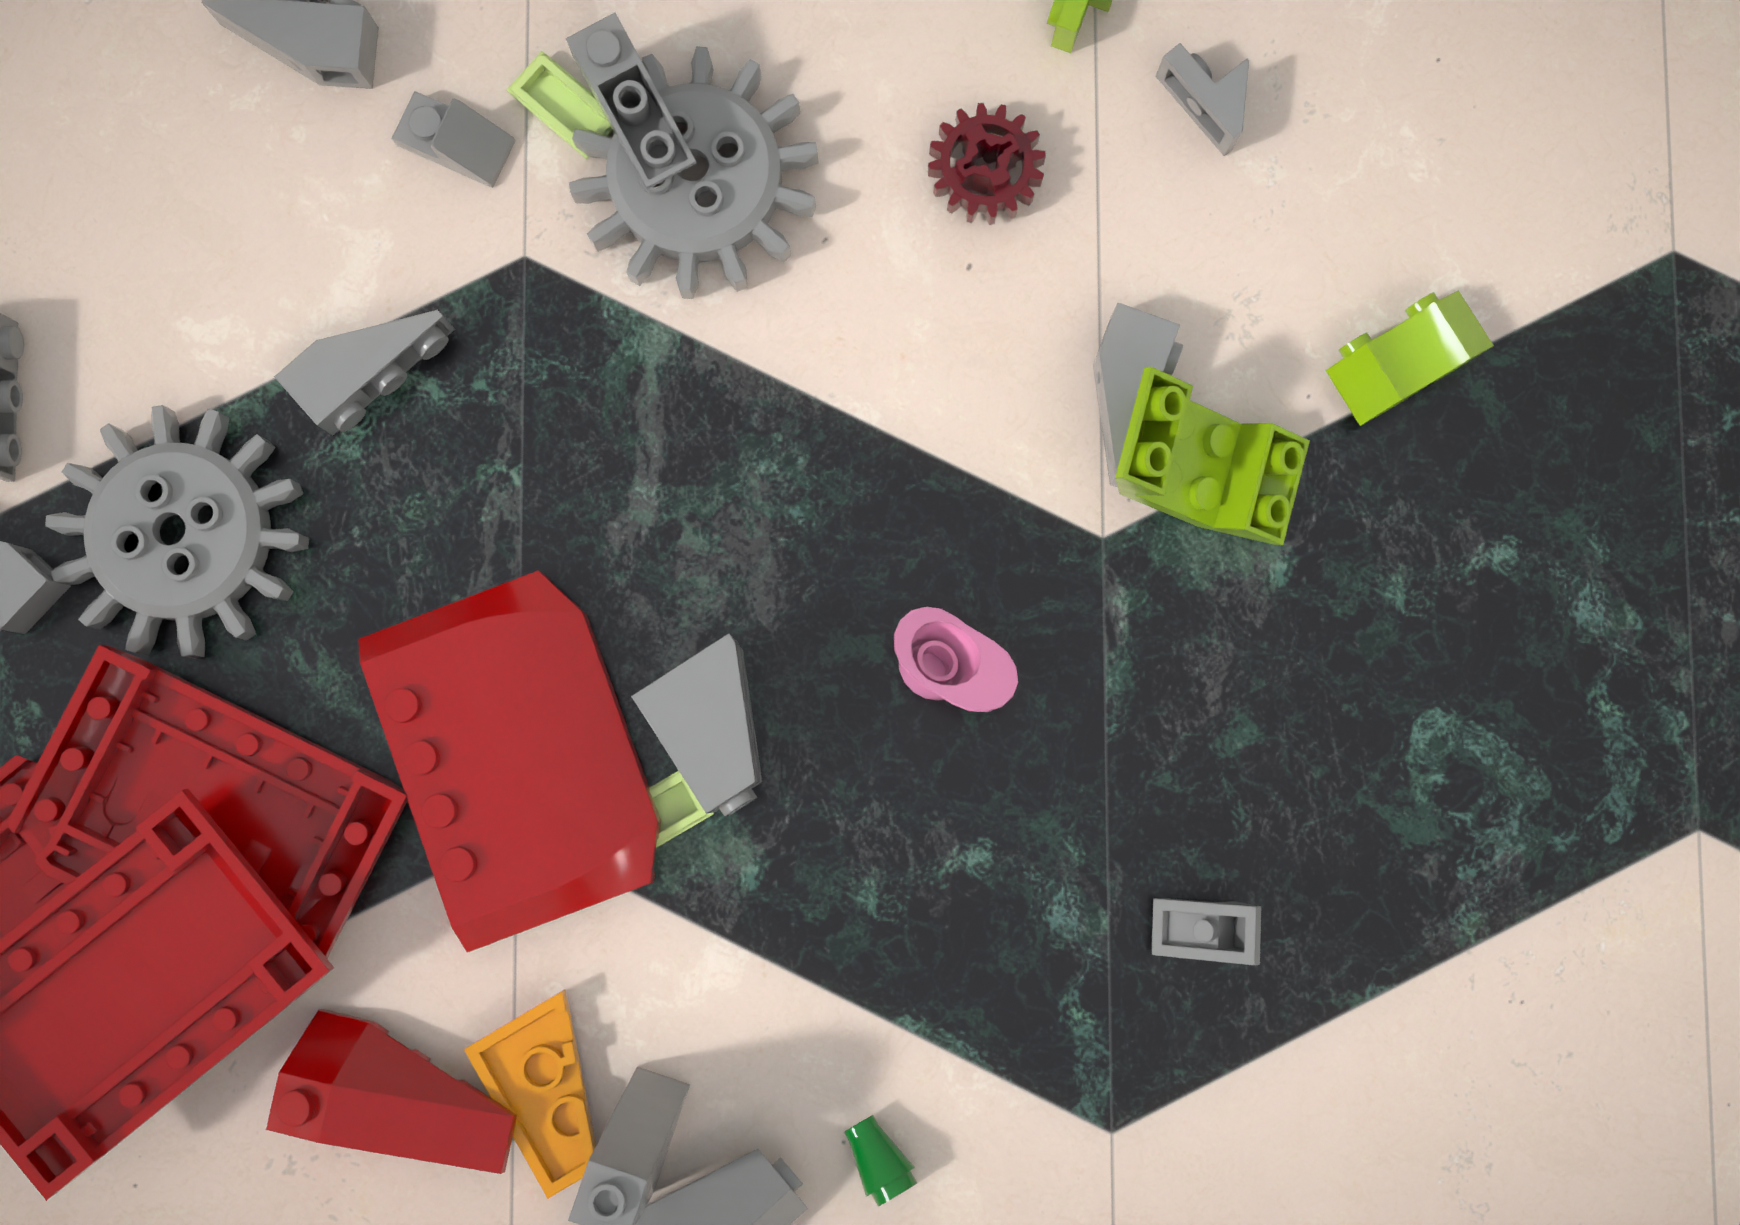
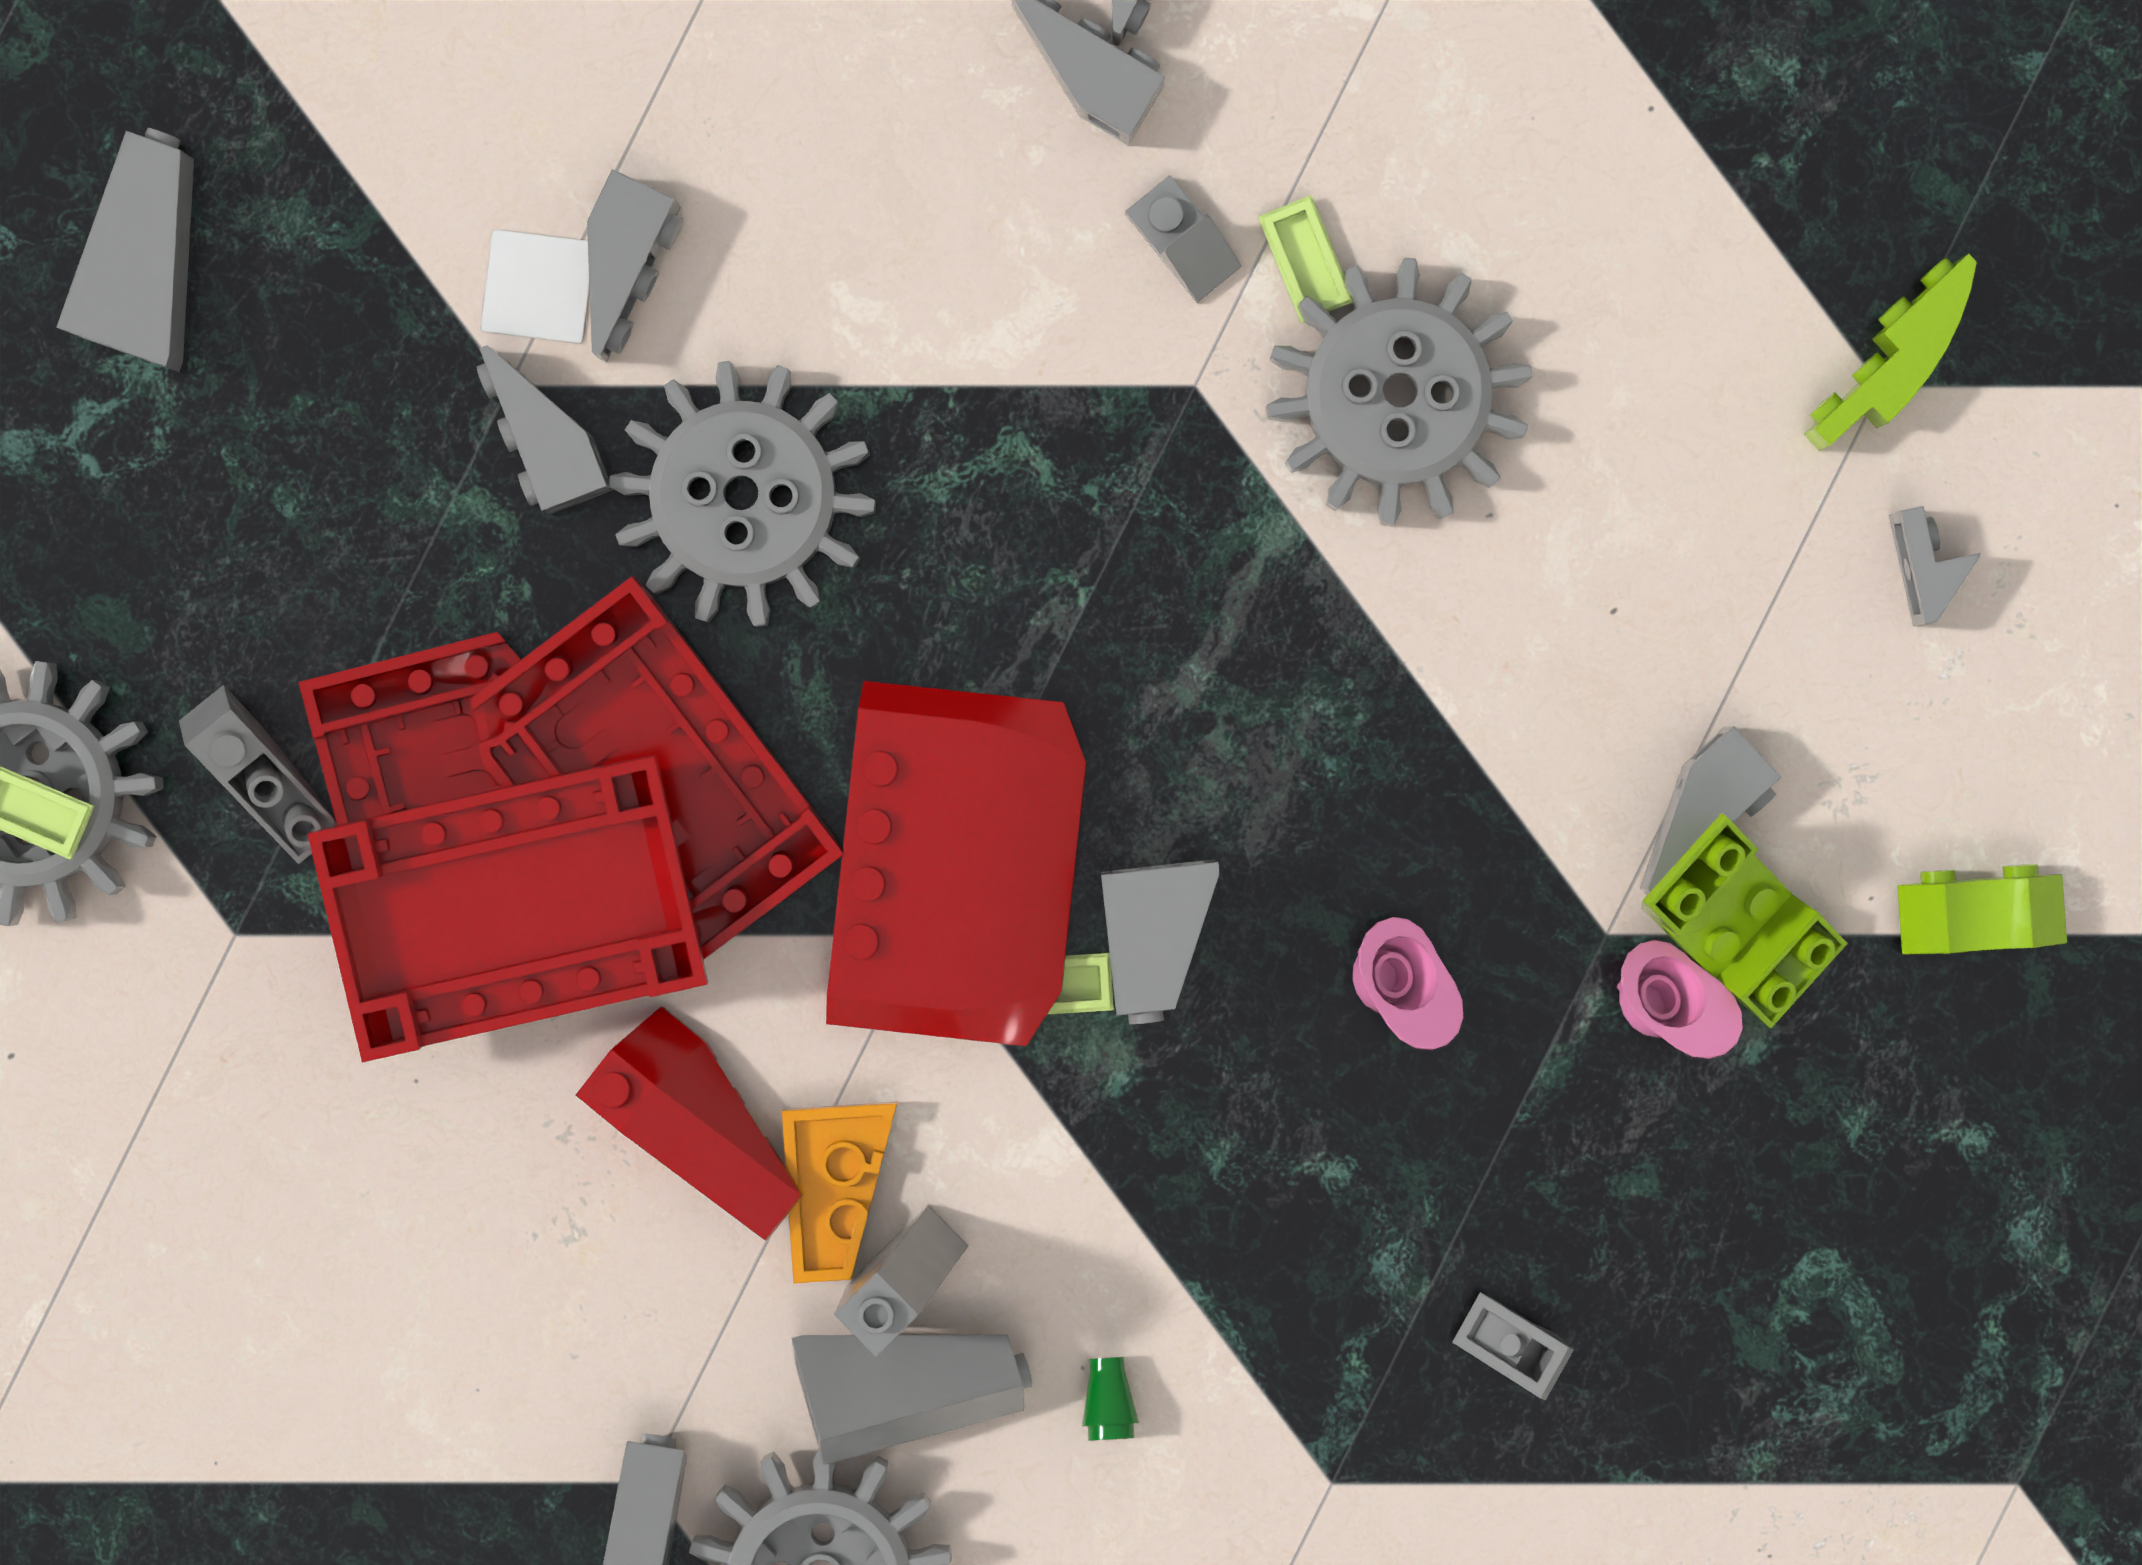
camera: 20 degrees right, 5 degrees up
light grey slope [274,310,455,435] -> none
light grey slope [566,12,696,190] -> none
dark red gear [927,103,1046,225] -> none
none -> bright pink piece [1617,940,1743,1059]

